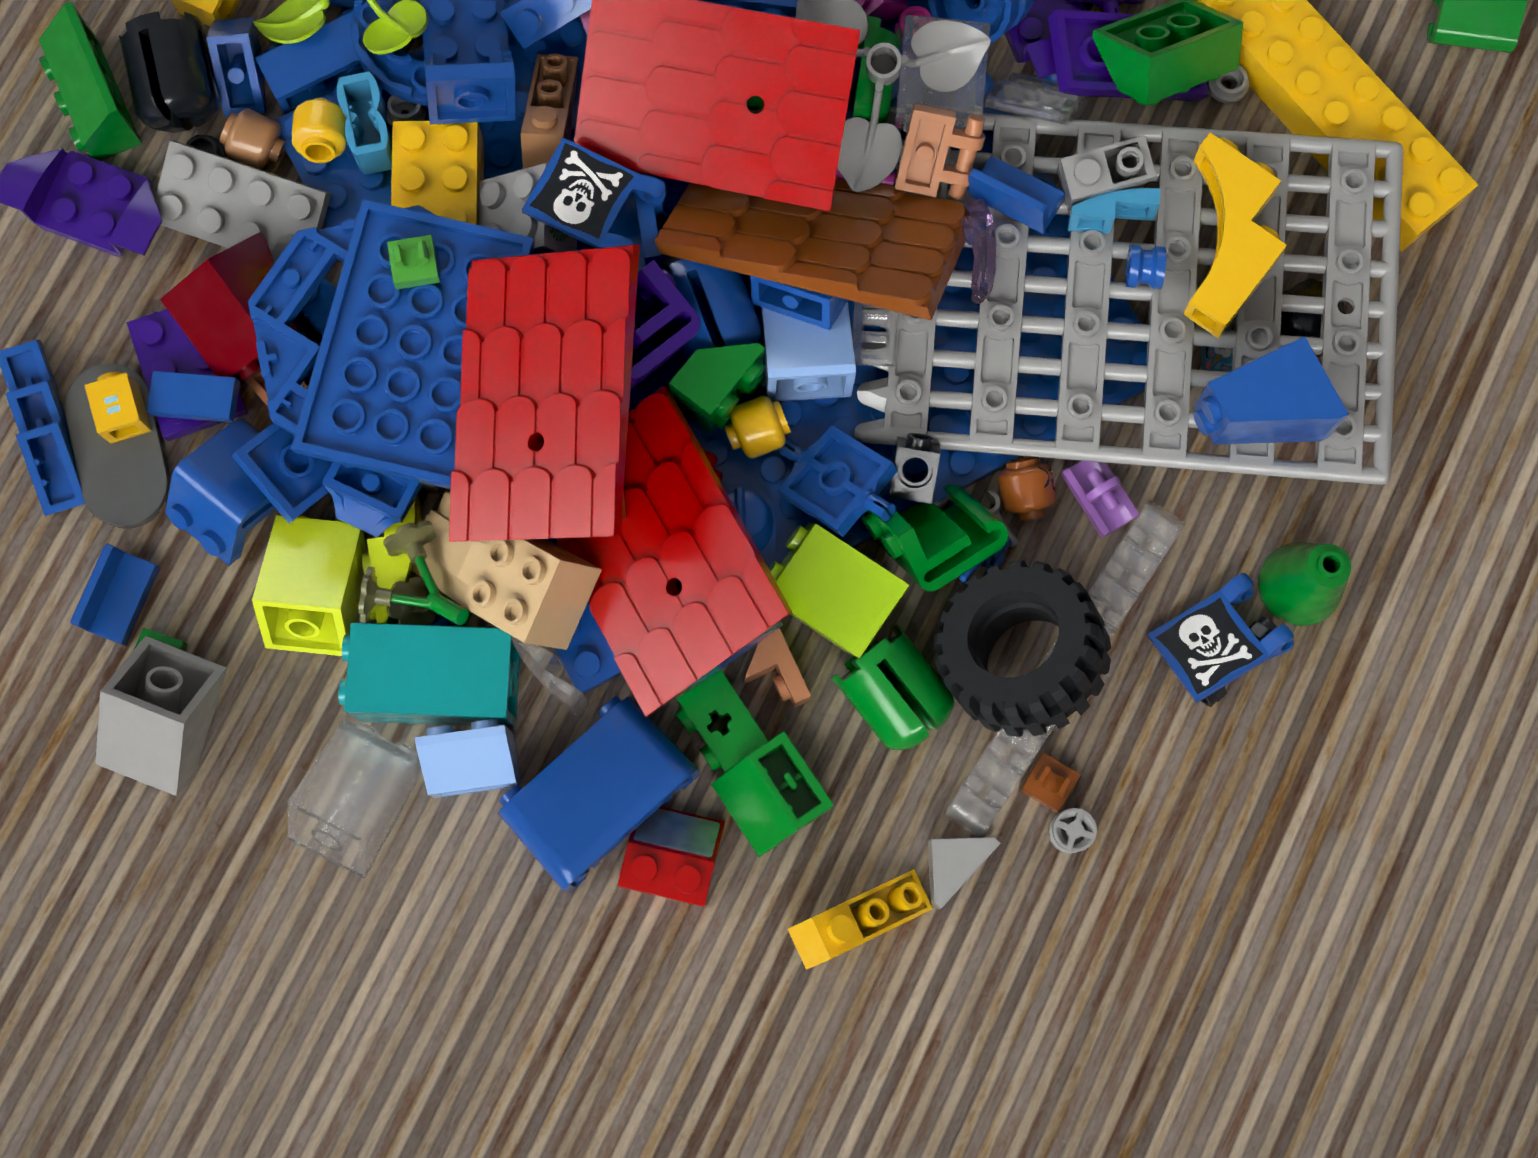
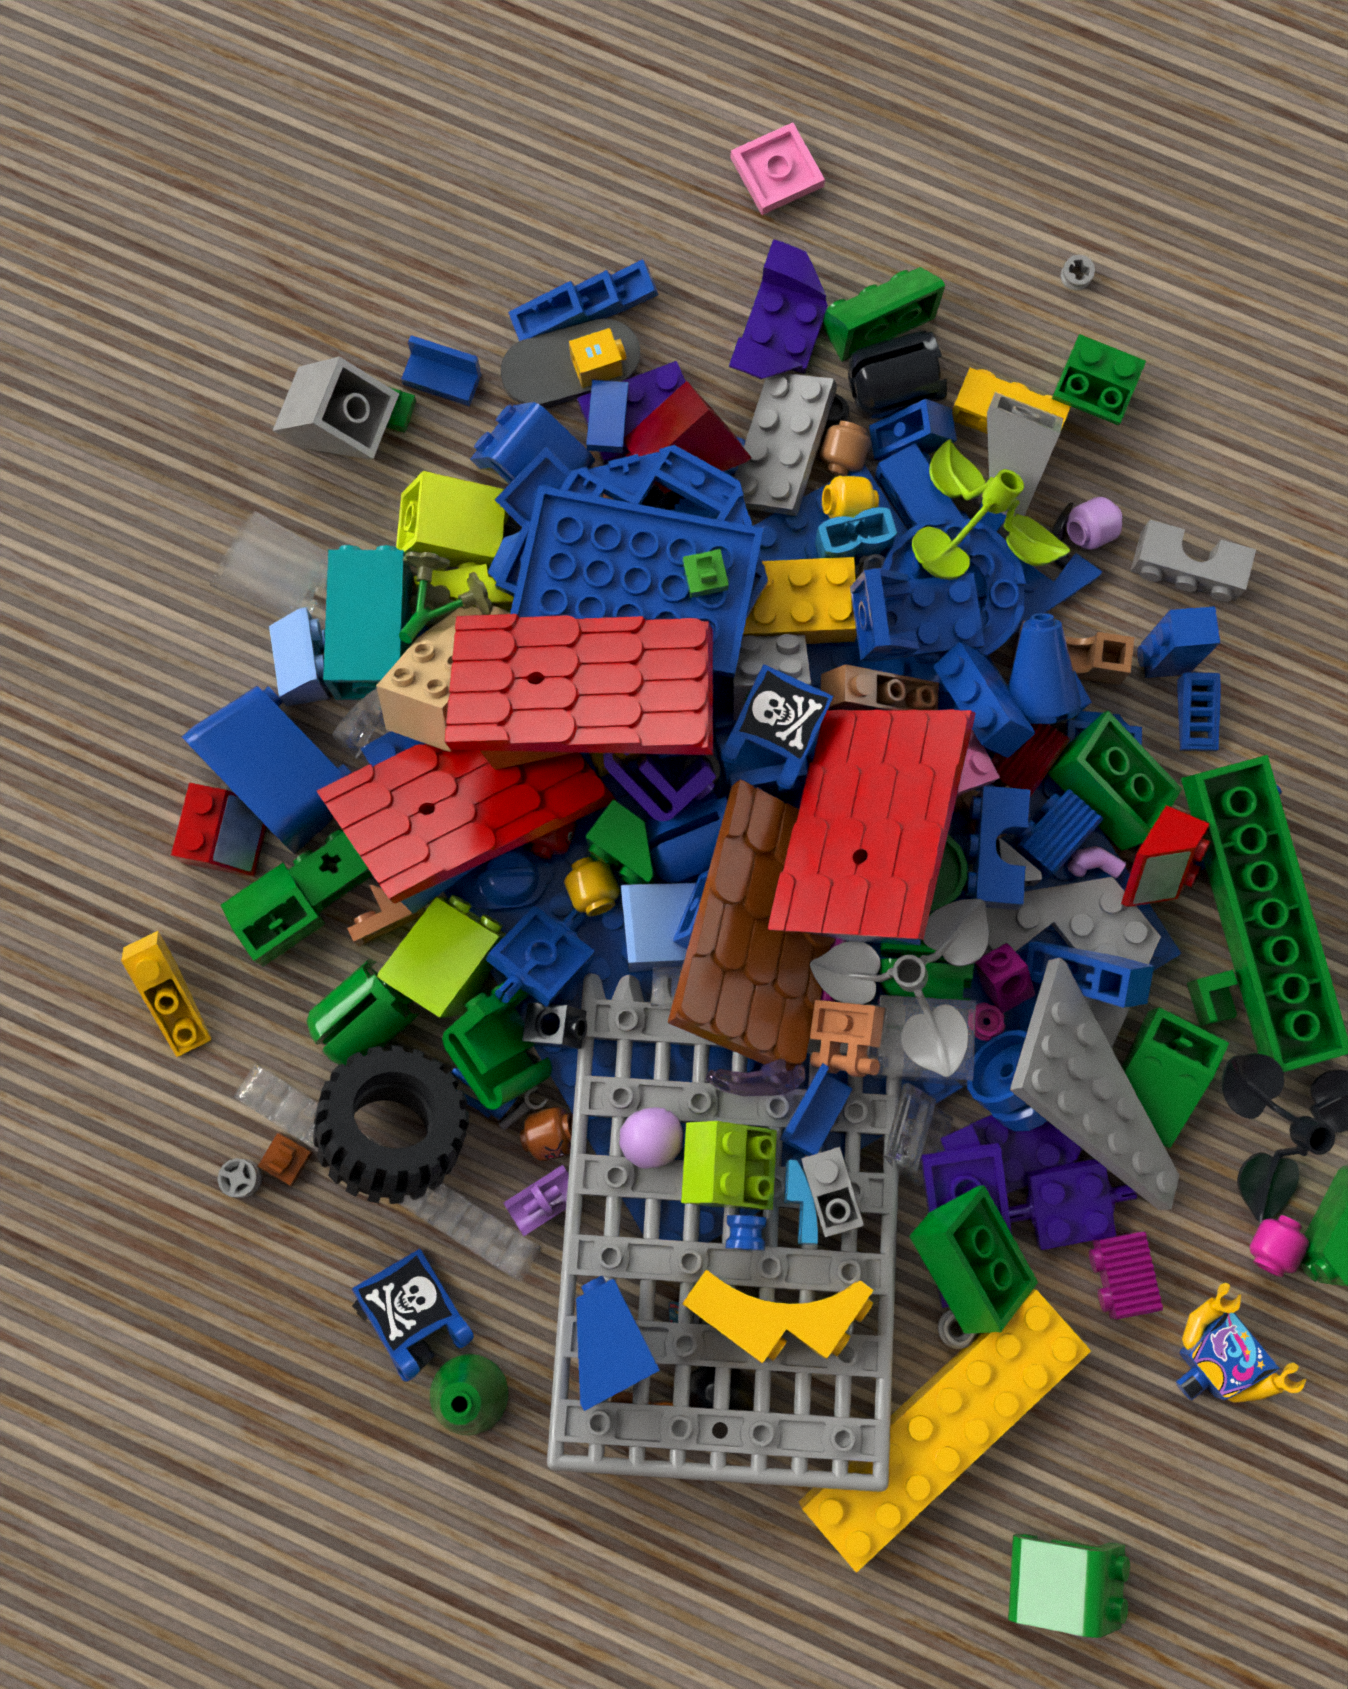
camera: 90 degrees right, 0 degrees up
light grey slope [928,837,1001,910] -> none
none -> lavender hair [619,1107,684,1169]
none -> lime slope [681,1121,777,1210]

